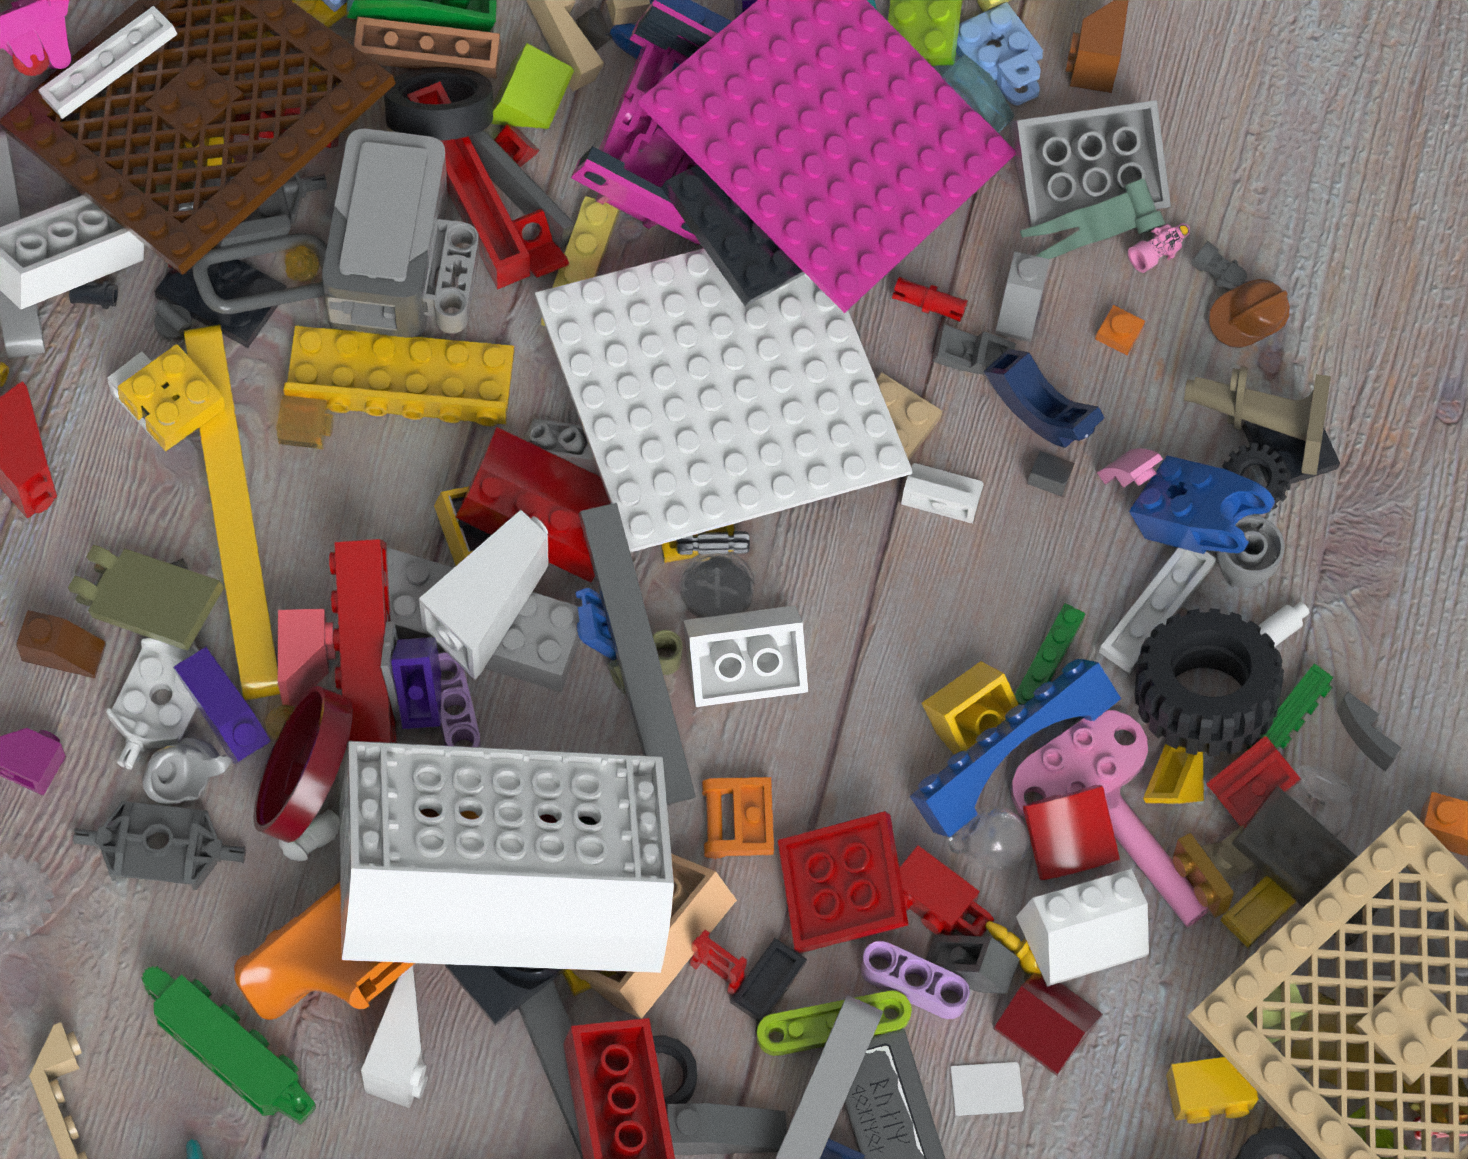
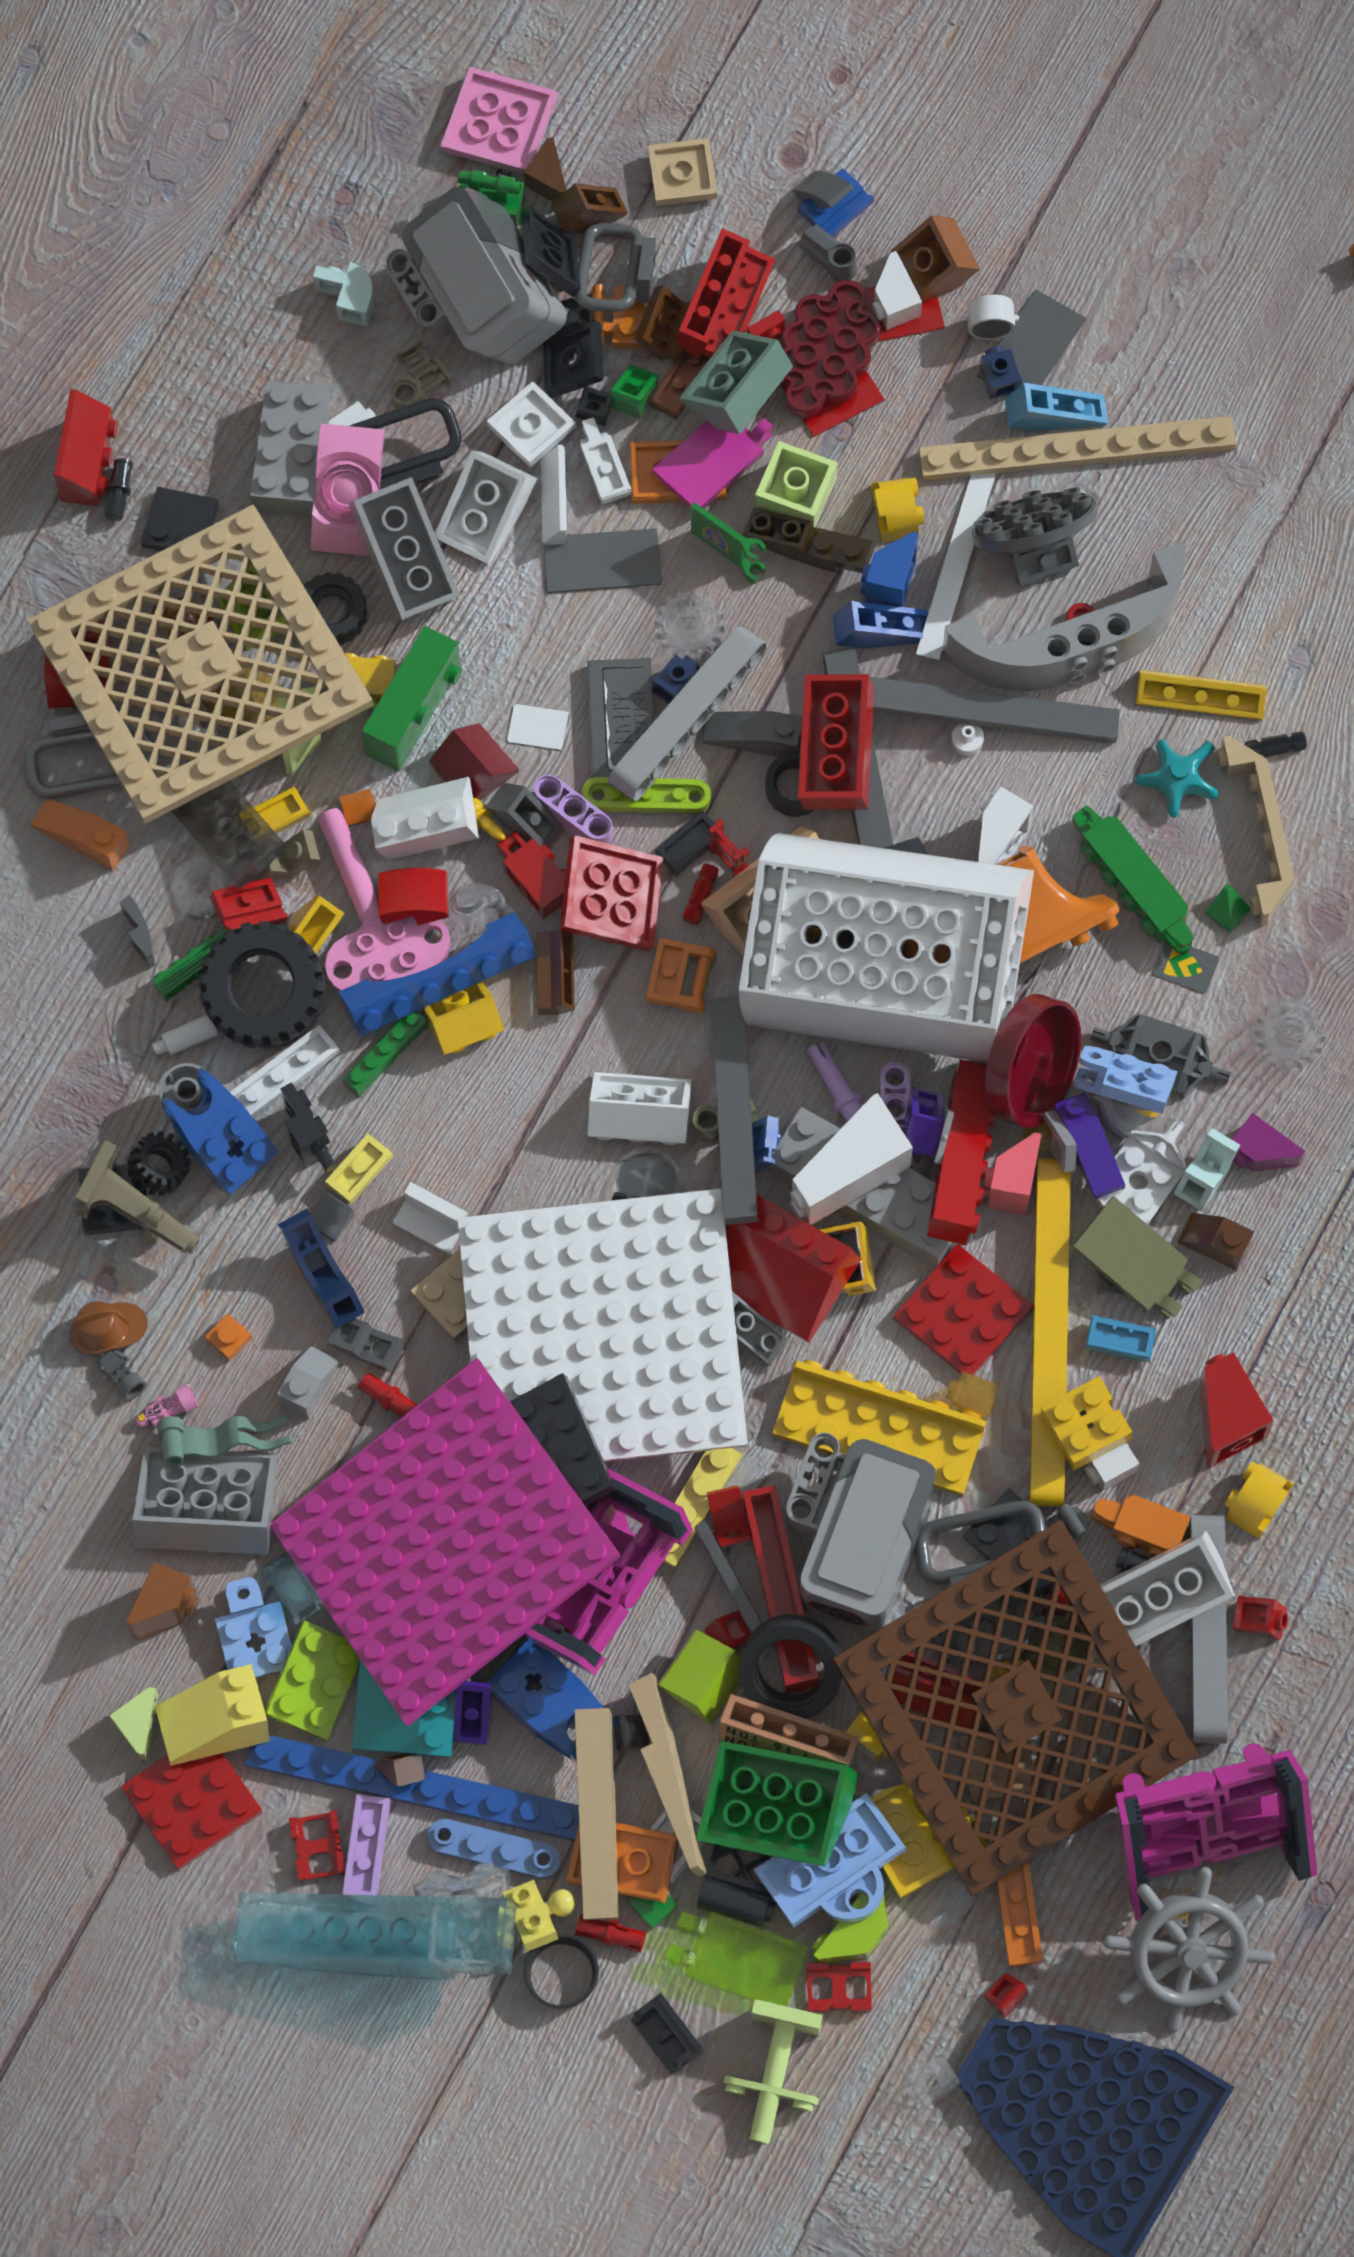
camera: 160 degrees left, 5 degrees up
white plate [39,6,177,119] -> none
clear yellow plate [284,246,319,282] -> none
bright pink slope [1097,448,1163,488] -> none
pearl gold plate [1172,833,1234,918] -> none
none -> black plate [280,1082,337,1173]
none -> light yellow plate [325,1133,393,1205]
none -> orange slope [339,789,375,827]
none -> green brick [362,625,463,772]
none -> reddish brown piece [537,929,575,1015]
none -> red axle [683,863,719,925]
none -> lavender pin [806,1042,862,1123]
none -> red plate [893,1244,1034,1381]
none -> light grey tile [1043,1110,1077,1173]
none -> light blue plate [1073,1046,1177,1114]
none -> dark azure plate [1085,1315,1157,1363]
none -> orange hinge [1092,1495,1191,1558]
none -> dark grey sticker [1152,941,1219,993]
none -> light aqua brick [1174,1128,1240,1211]
none -> green slope [1205,884,1251,933]

